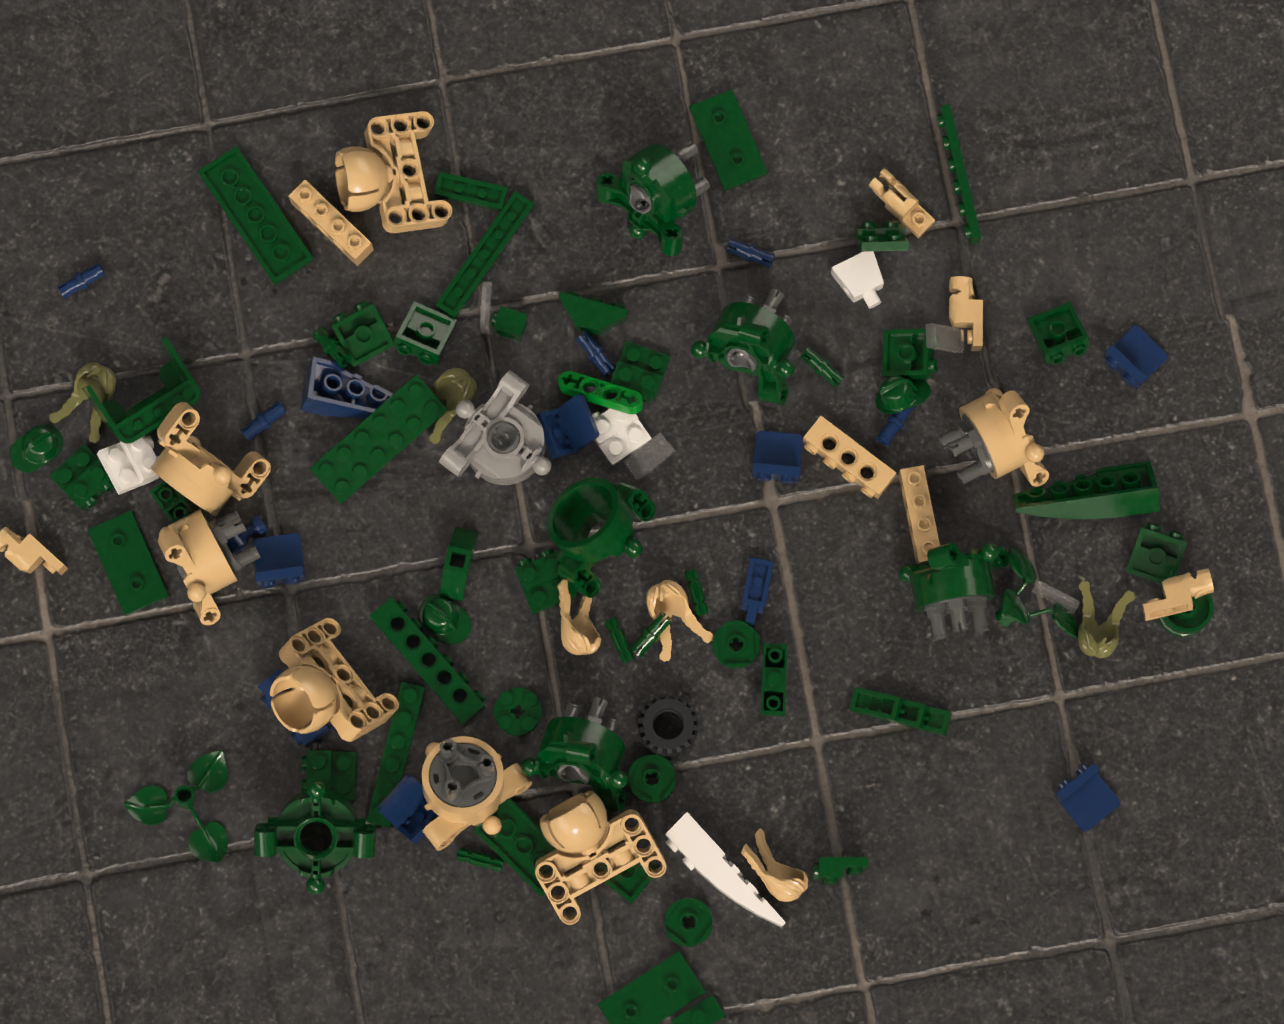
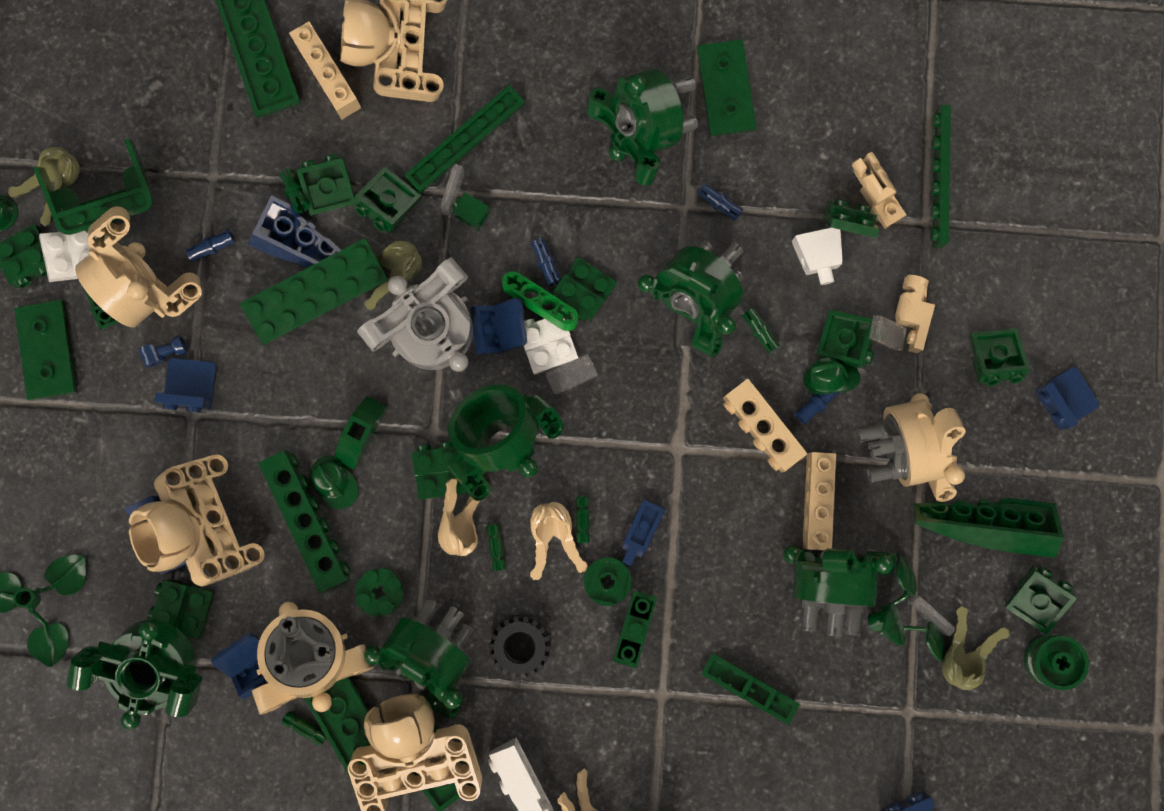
camera: 10 degrees right, 5 degrees up
dark blue pin [57,262,105,299] -> none
tan piece [158,509,261,625] -> none
dark green plate [366,682,425,828] -> none
dark green plate [434,172,508,211] -> none
dark green slope [559,291,629,336] -> none
dark green plate [628,754,676,803] -> none
dark green pin [630,612,672,658] -> none
dark blue bracket [752,431,803,484] -> none
tan plate [1143,568,1214,621] -> none

